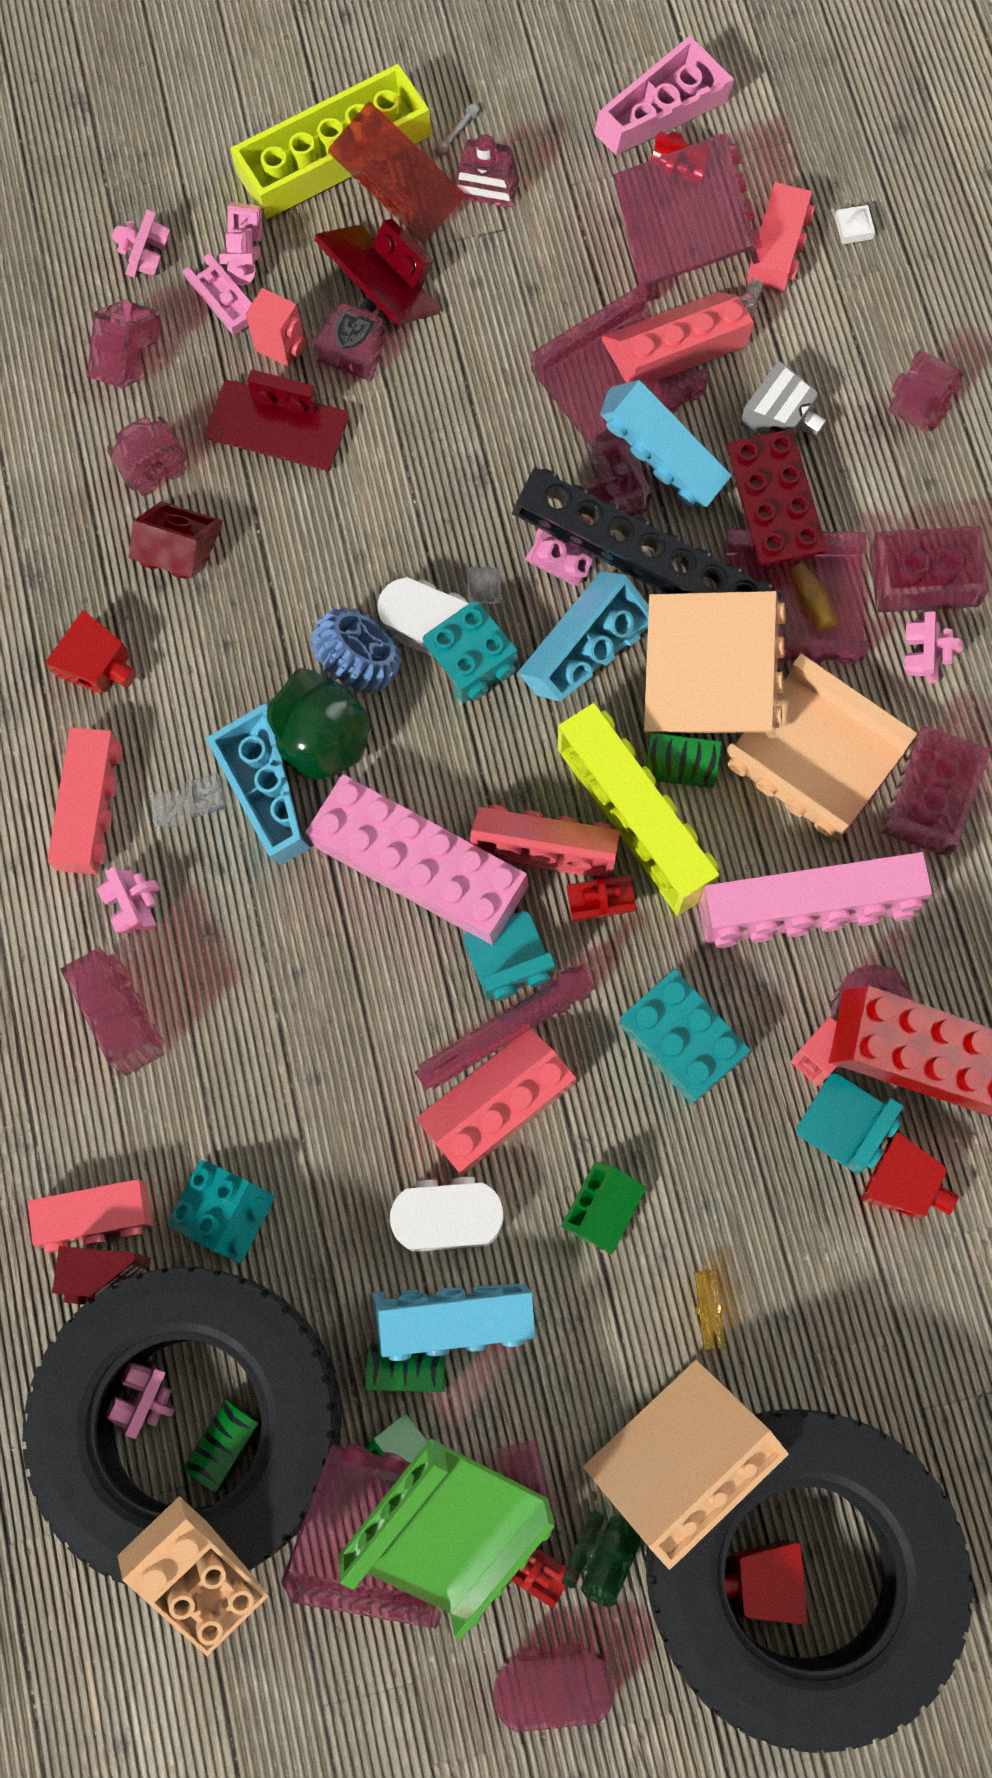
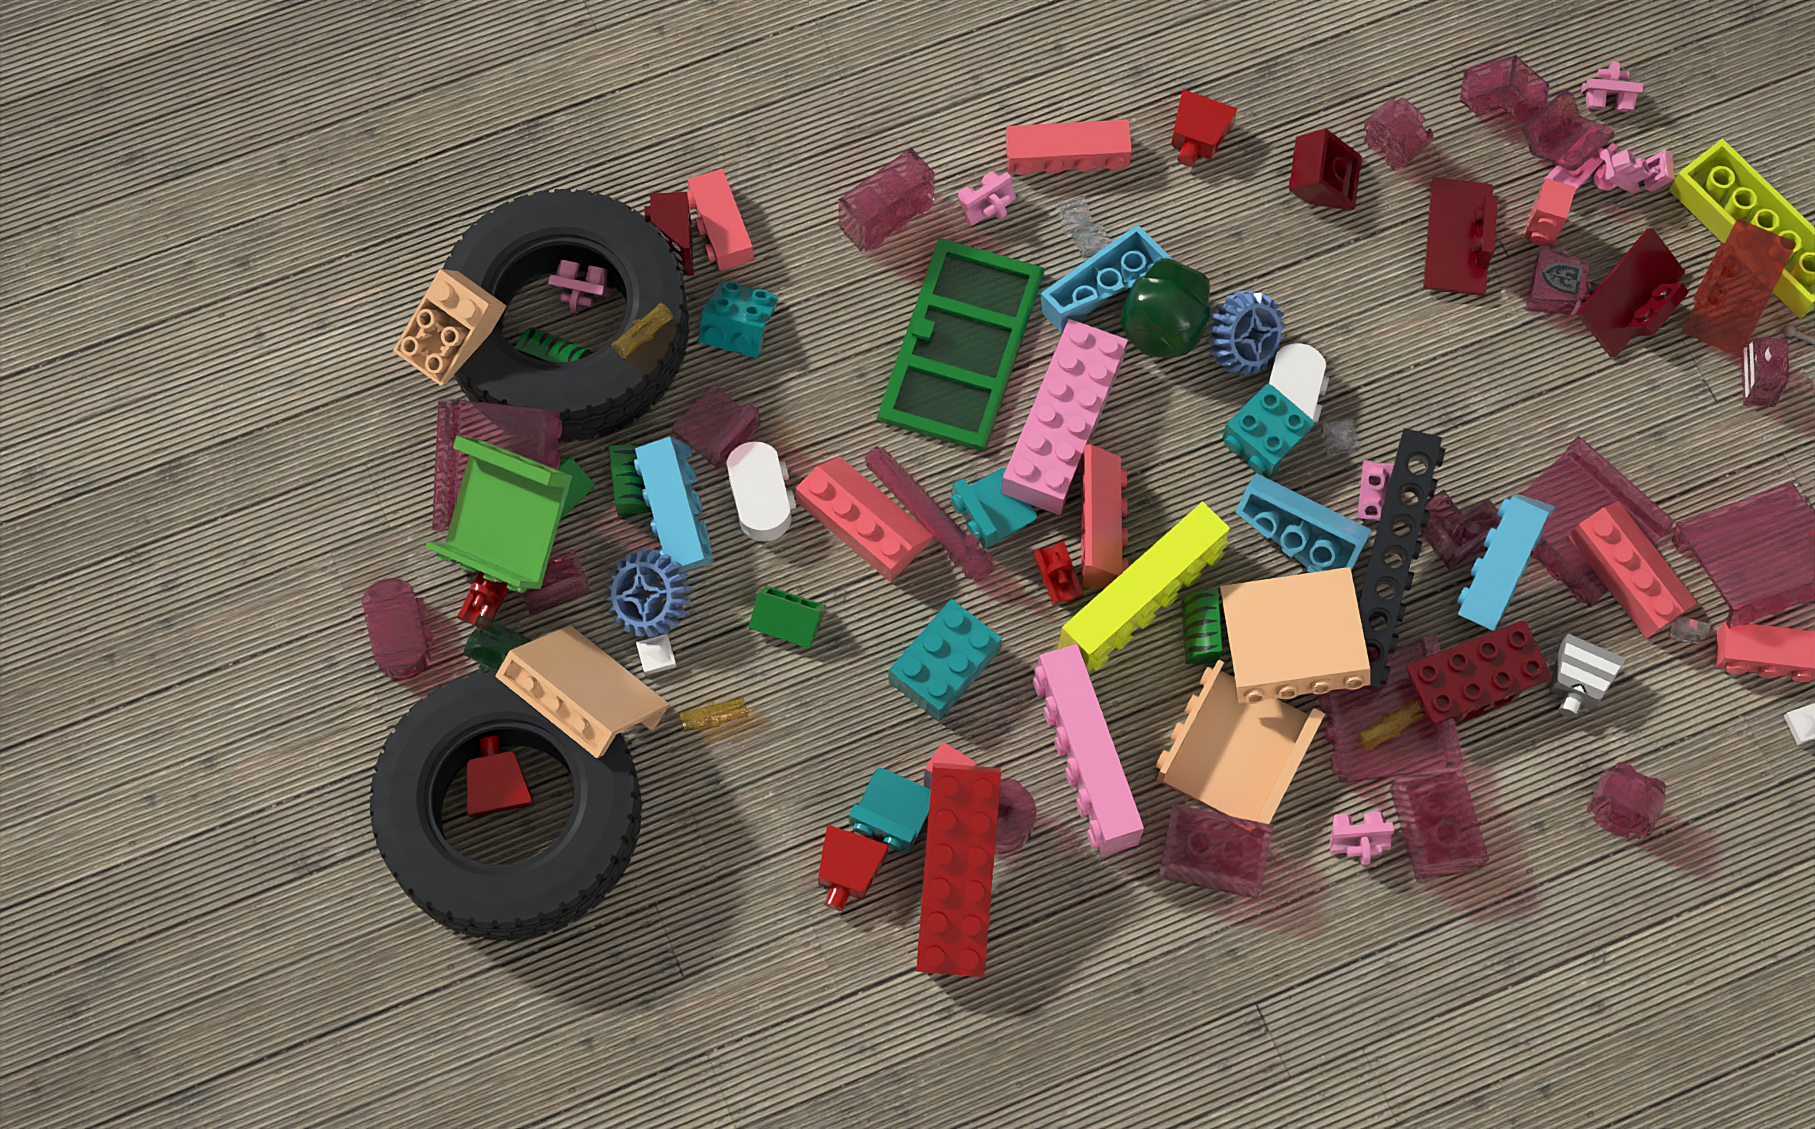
camera: 75 degrees right, 5 degrees down
none -> medium blue gear [604,549,691,638]
none -> clear yellow pin [612,302,673,359]
none -> white tile [636,634,676,675]
none -> clear pink bracket [672,386,761,469]
none -> door [877,238,1045,452]
none -> clear pink bracket [1521,90,1615,171]

